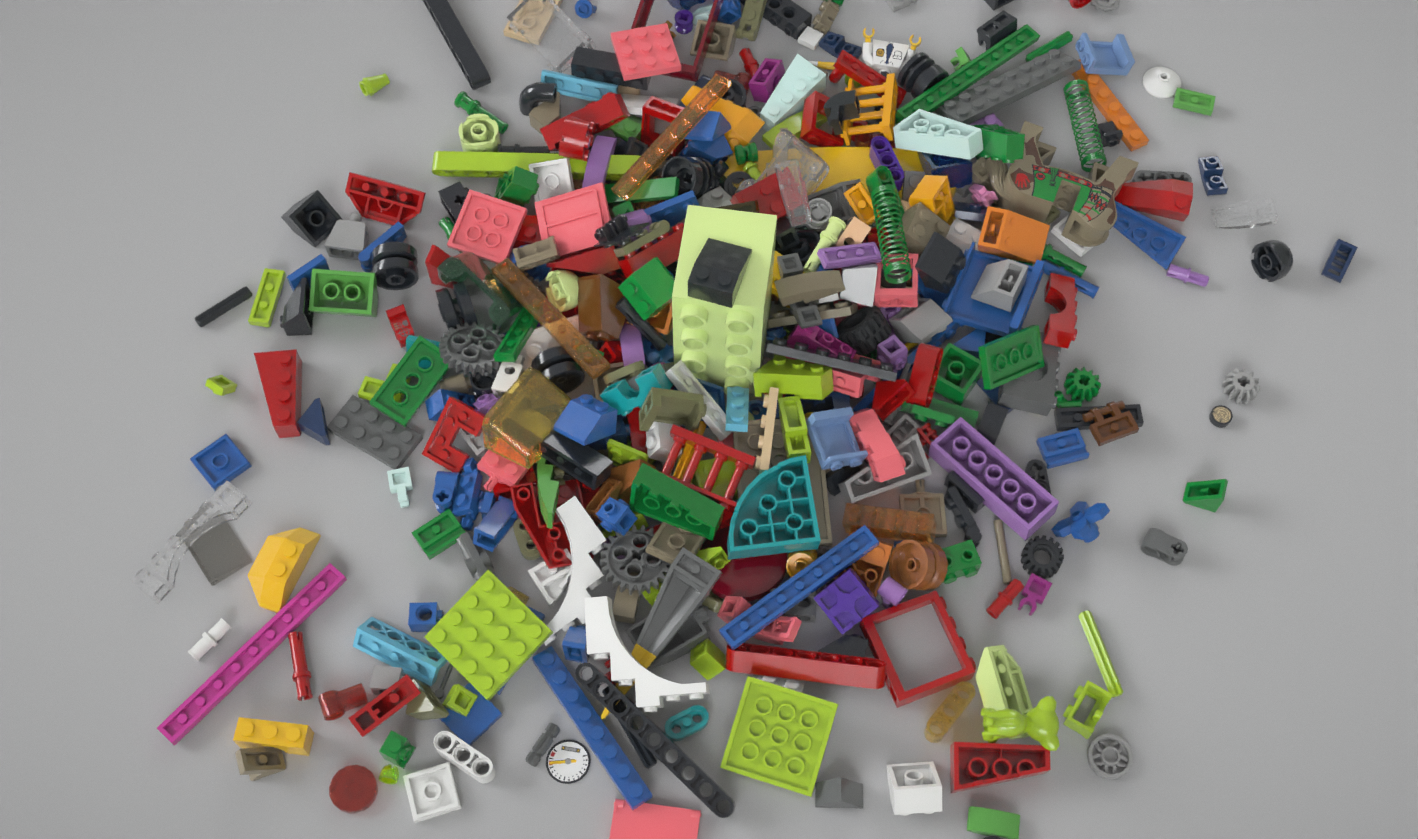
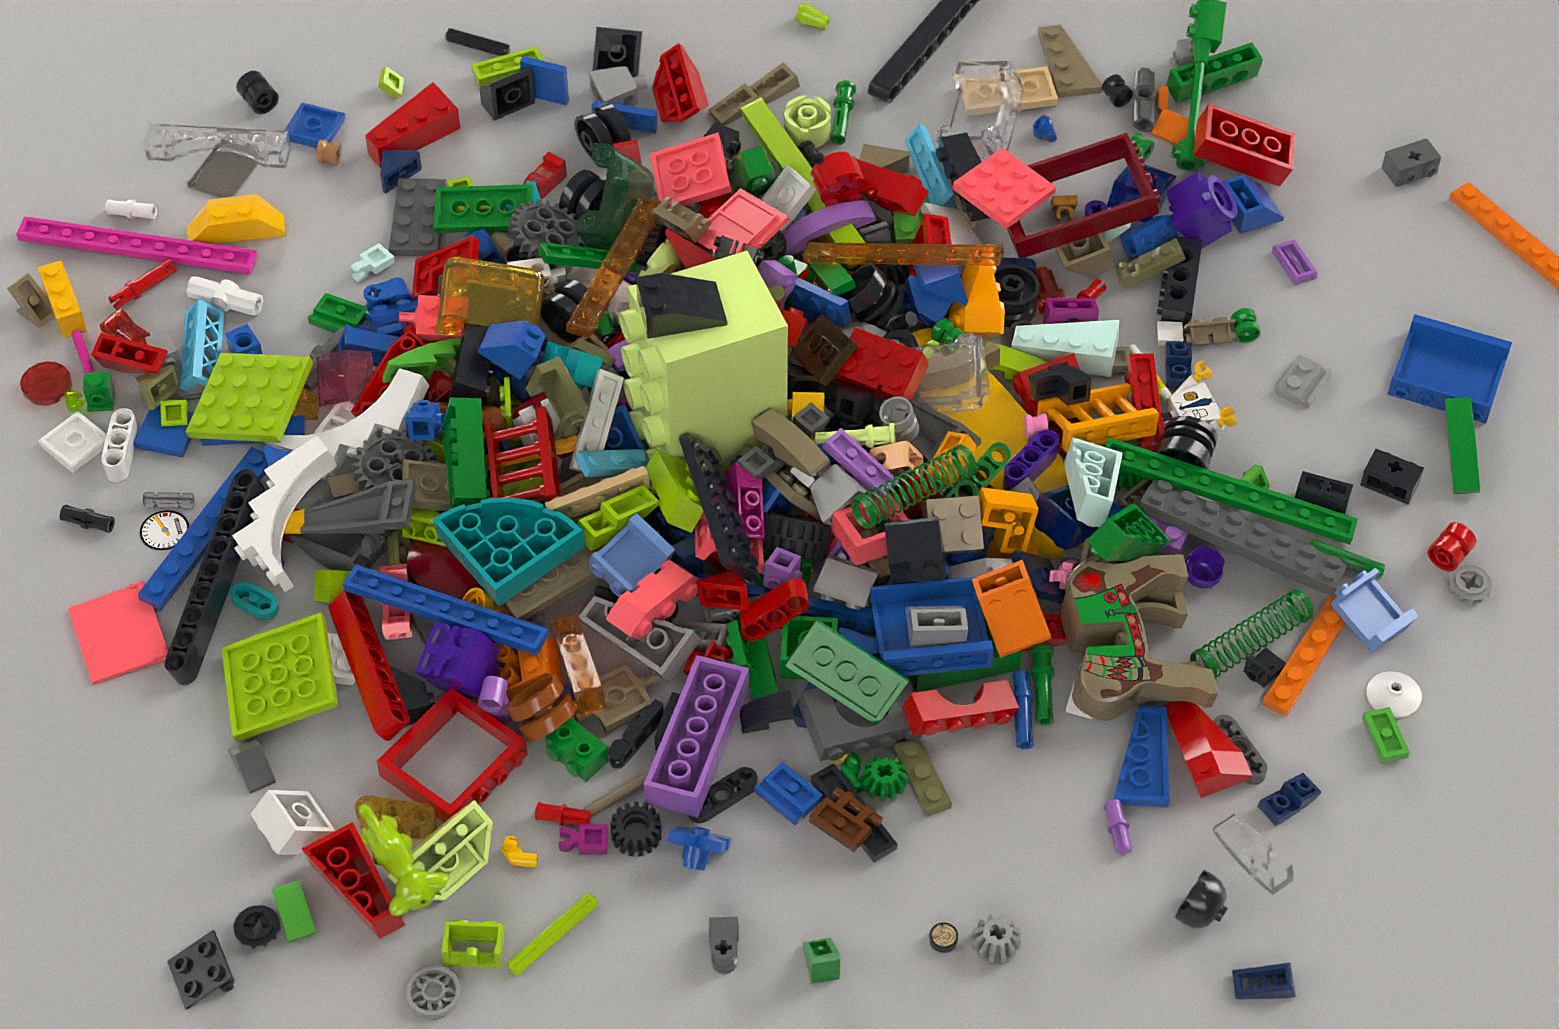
camera: 60 degrees right, 10 degrees down
bright green slope [309,269,378,317] -> none
black cylinder [519,82,557,116] -> none
clear slope [774,159,812,227] -> none
none -> black pin [59,504,115,533]
none -> dark pink bar [71,330,95,373]
none -> white piece [186,276,263,316]
none -> black wheel [236,70,279,114]
none -> medium nougat wheel [316,139,341,165]
none -> clear pink slope [317,350,373,407]
none -> yellow arm [501,836,538,868]
none -> dark tan slope [708,62,800,126]
none -> olive plate [892,738,952,817]
none -> bright pink wheel [1023,413,1048,441]
none -> dark purple hair [1185,546,1225,589]

